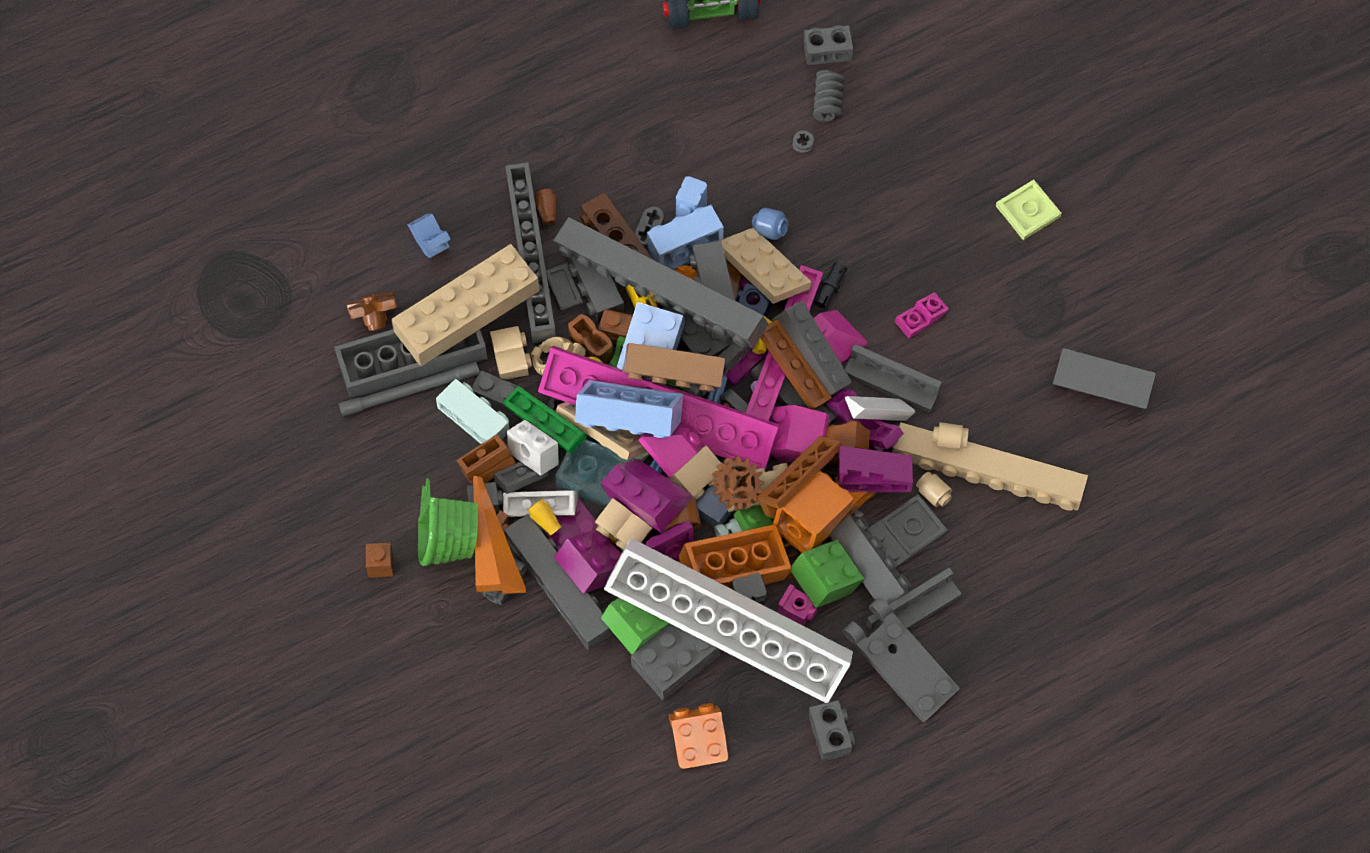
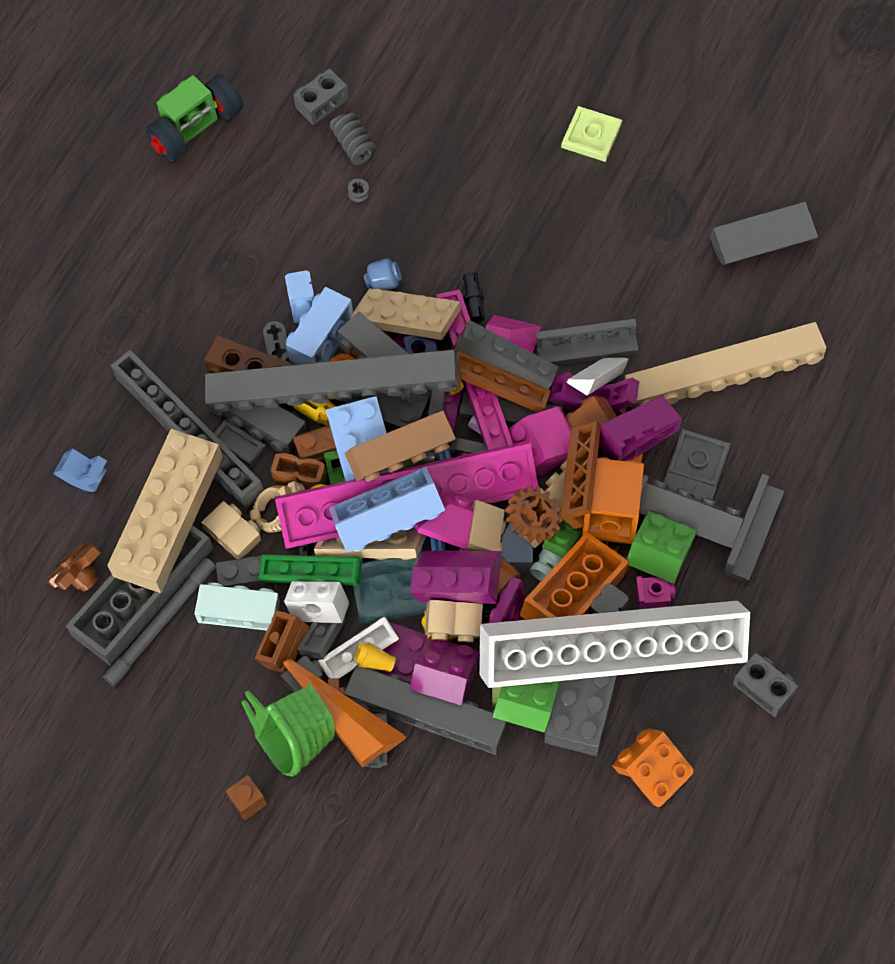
camera: 30 degrees left, 0 degrees up
dark orange cone [534,189,557,225] -> none
dark grey hinge [842,597,960,722] -> none
dark pink slope [894,292,949,339] -> none
tan brick [916,472,952,507] -> none
tan brick [932,422,969,449] -> none

